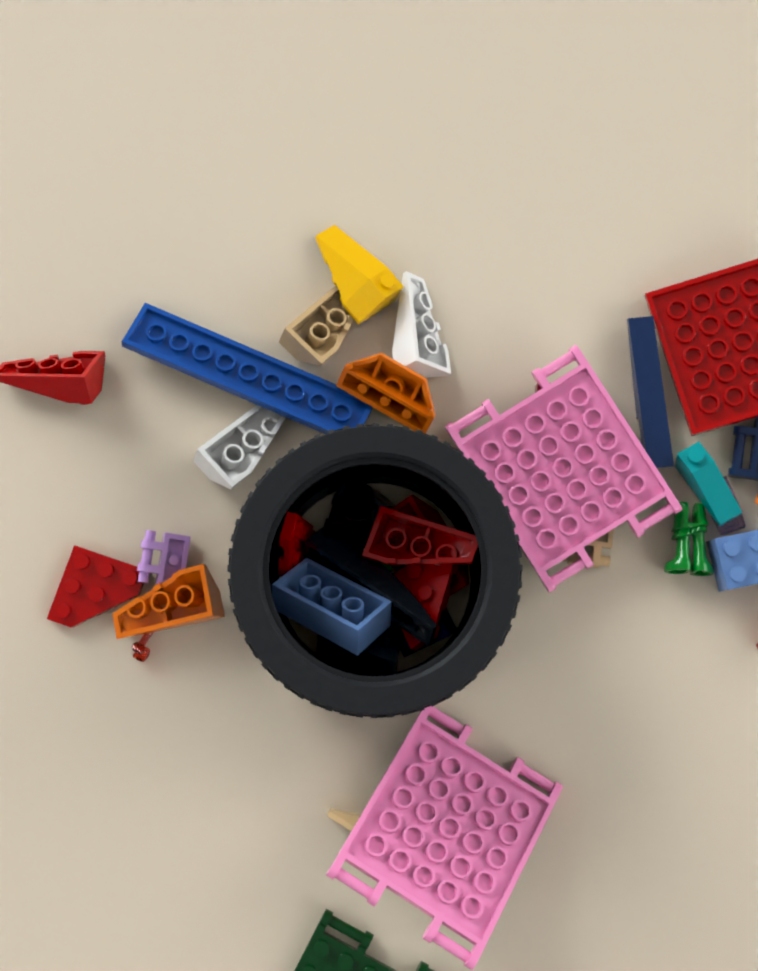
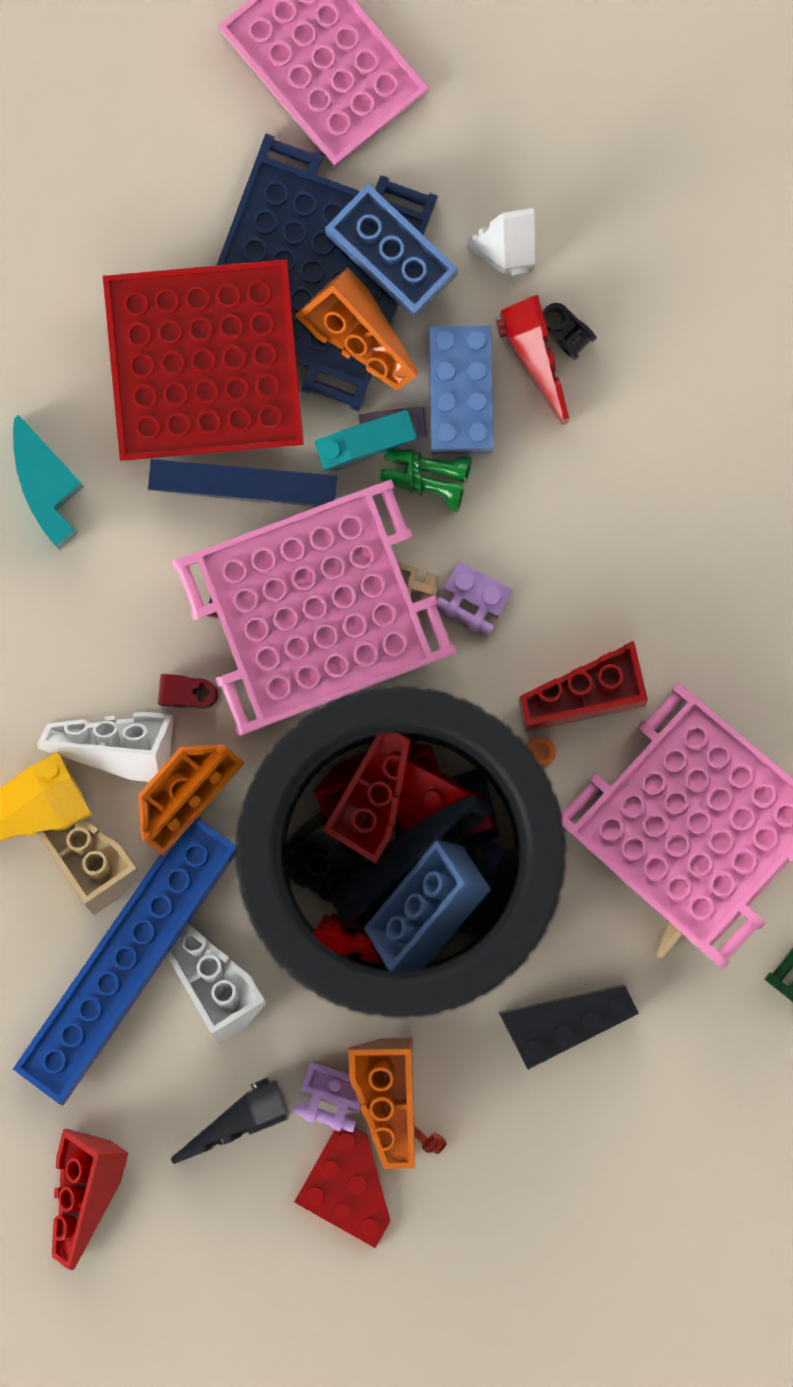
camera: 80 degrees left, 5 degrees up
none -> teal slope [13,415,84,550]
none -> dark red piece [157,674,219,708]
none -> black wedge [171,1077,290,1164]
none -> lavender plate [436,561,512,636]
none -> black wedge [498,984,639,1070]
none -> red wedge [519,640,648,732]
none -> orange tile [527,736,556,767]

